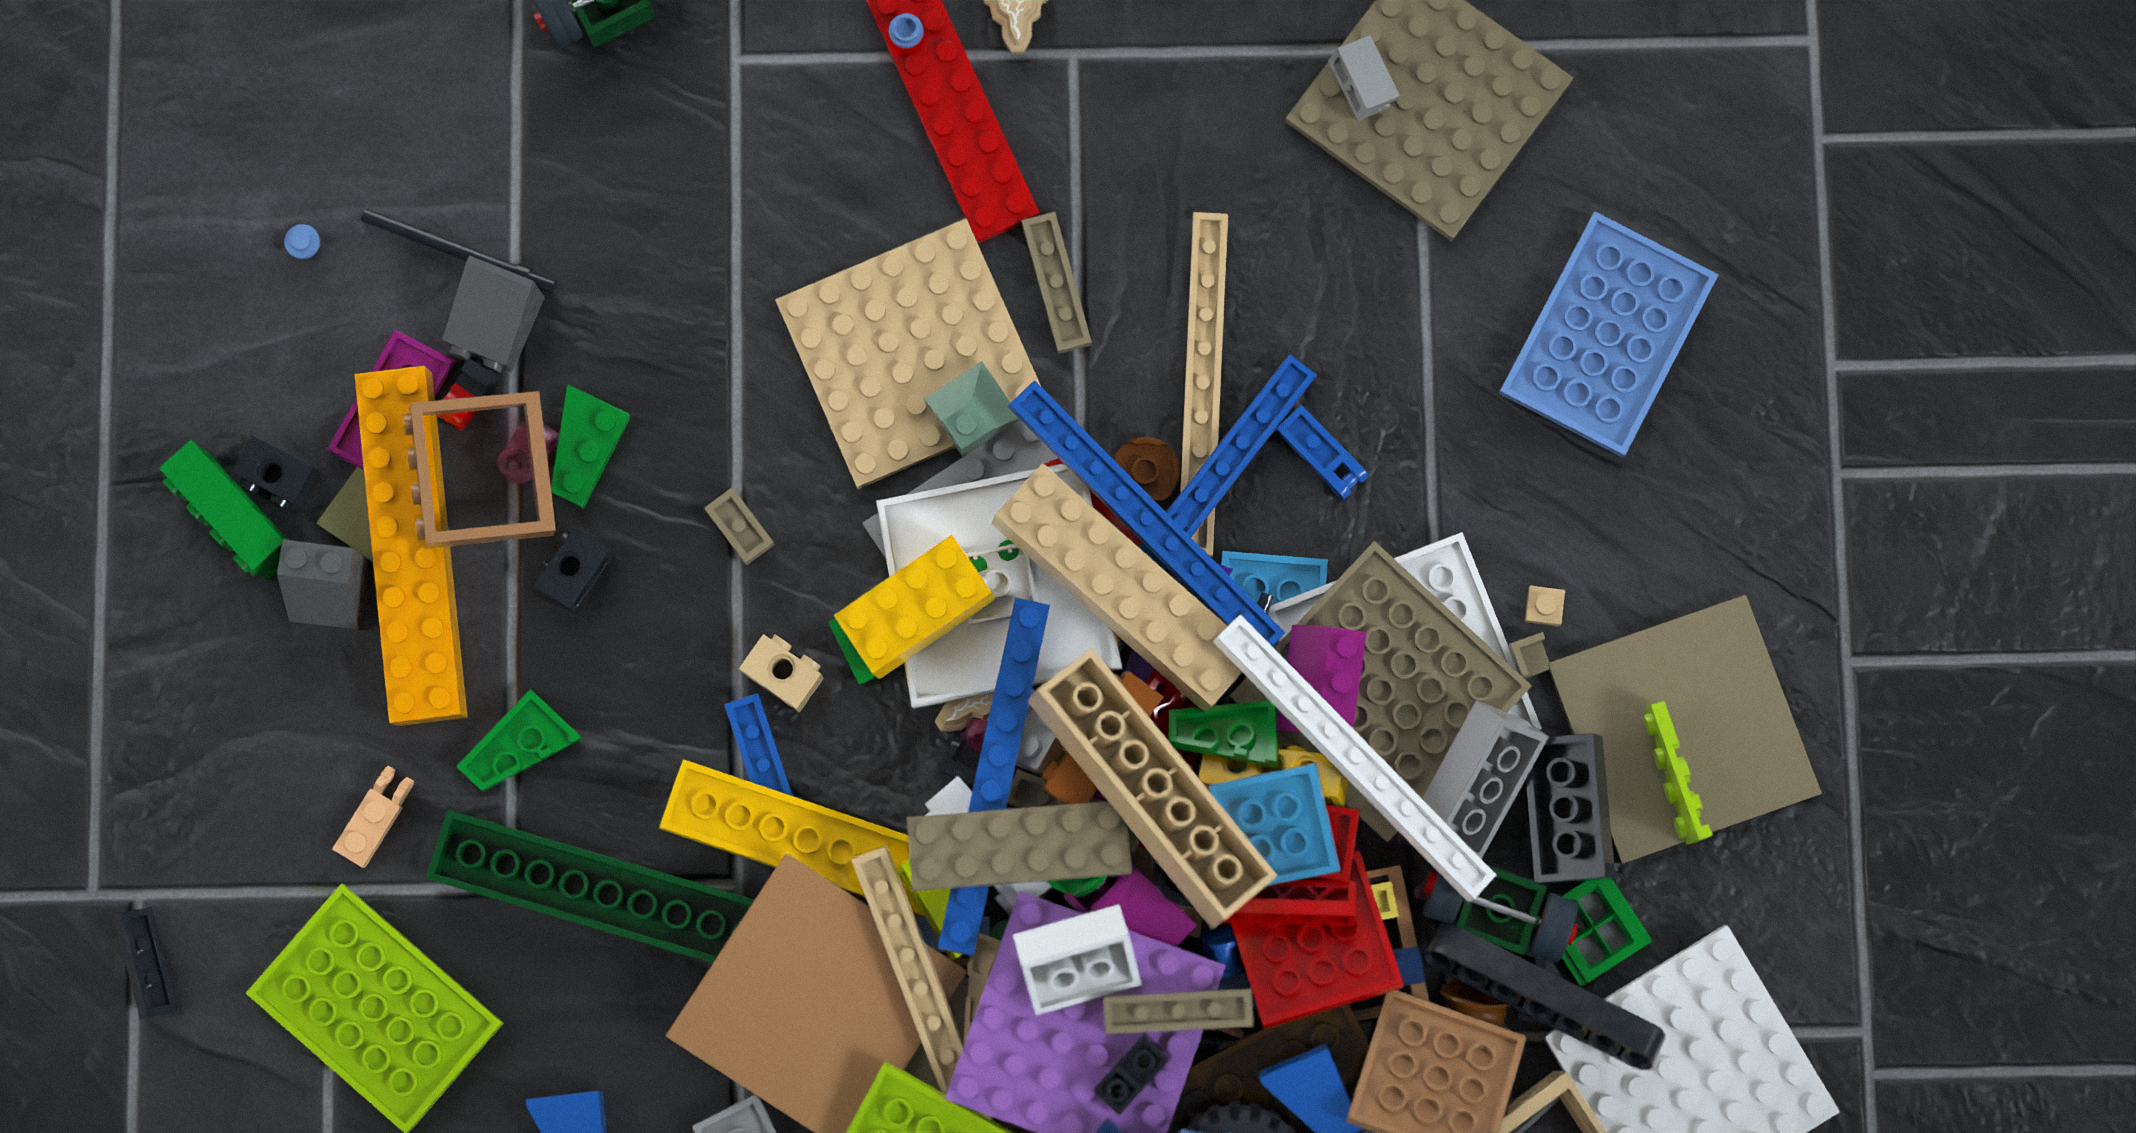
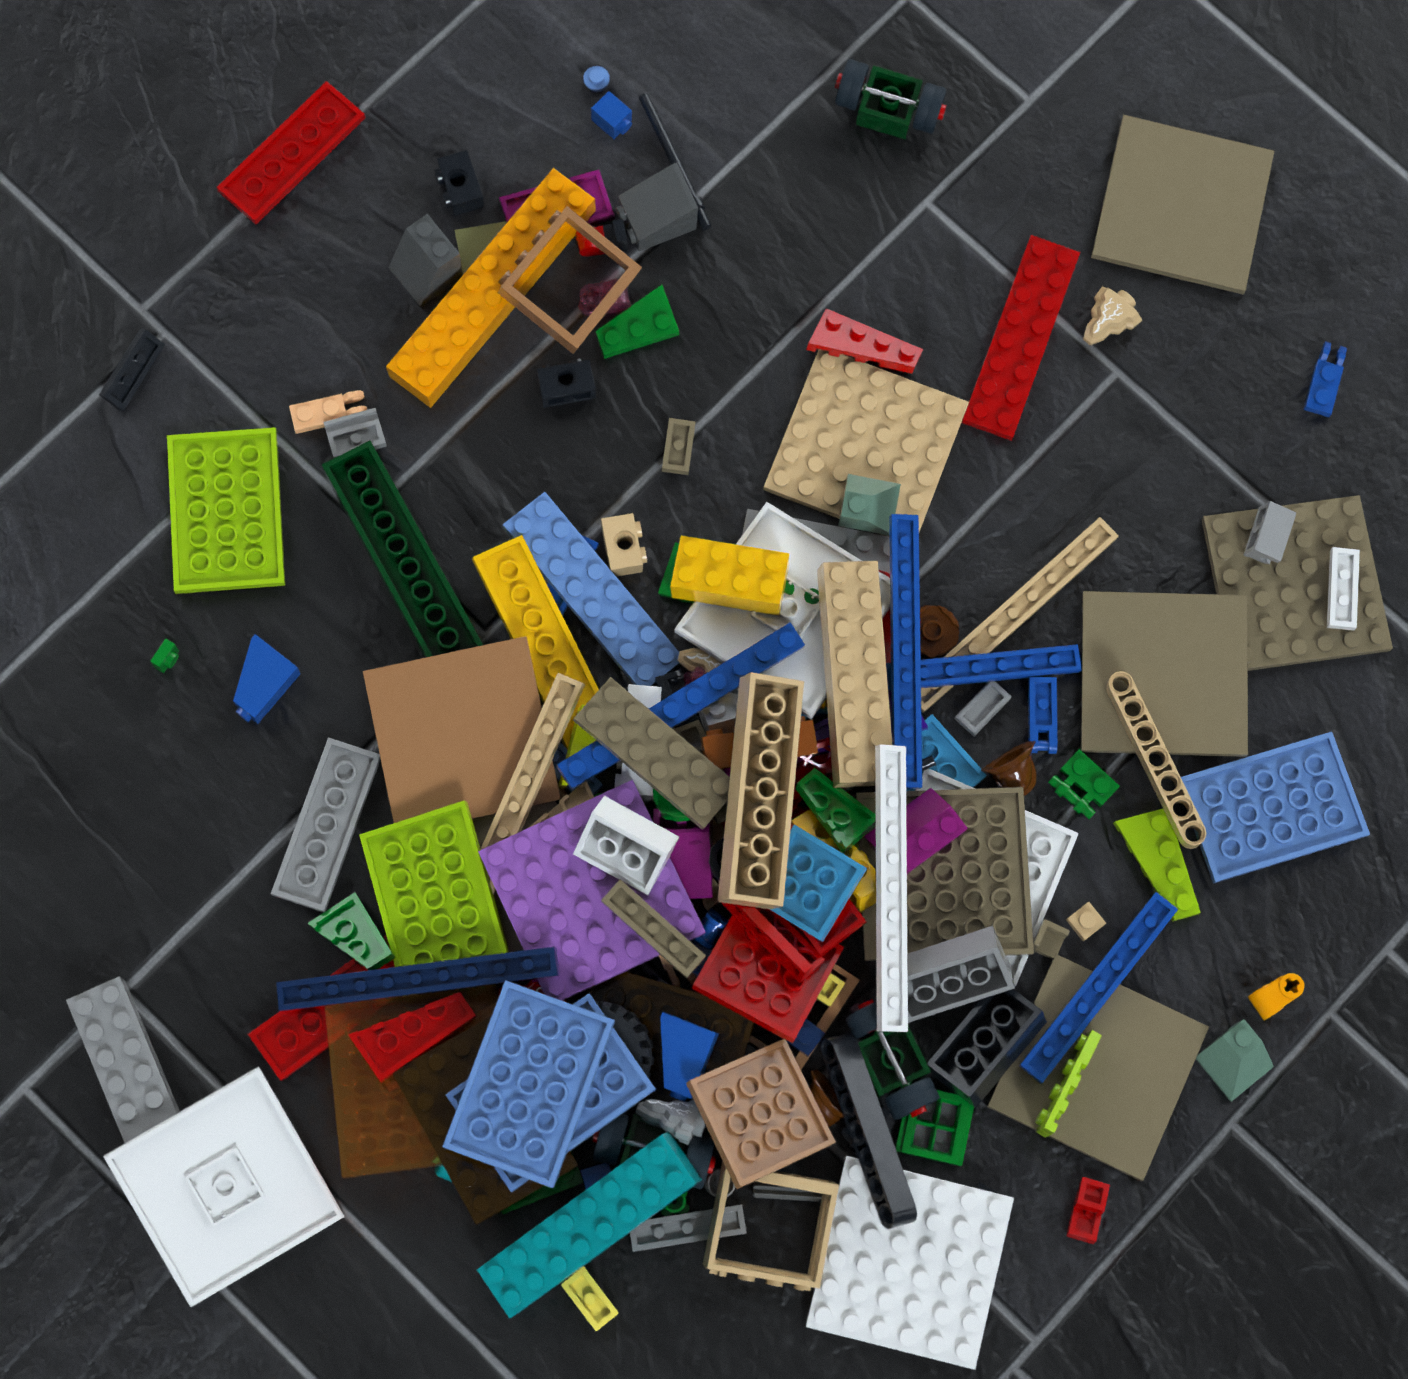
camera: 35 degrees right, 5 degrees down
green brick [159,440,288,581] -> none
green wing [456,689,583,792] -> none
medium blue plate [889,14,923,48] -> none
dark tan plate [1022,212,1092,354] -> none
black slope [1092,1032,1172,1115] -> none
none -> red plate [217,81,365,224]
none -> light grey plate [323,408,387,458]
none -> medium blue plate [502,492,679,686]
none -> blue brick [591,91,632,139]
none -> wing [806,308,923,374]
none -> light grey tile [954,681,1012,737]
none -> reddish brown piece [981,741,1036,796]
none -> blue plate [1019,892,1178,1084]
none -> green plate [1048,749,1120,819]
none -> red slope [1066,1177,1110,1244]
none -> dark tan tile [1081,591,1248,757]
none -> tan beam [1106,671,1206,849]
none -> lime wing [1113,809,1201,922]
none -> sand green slope [1196,1019,1274,1102]
none -> light orange piece [1248,973,1304,1021]
none -> white plate [1327,547,1360,631]

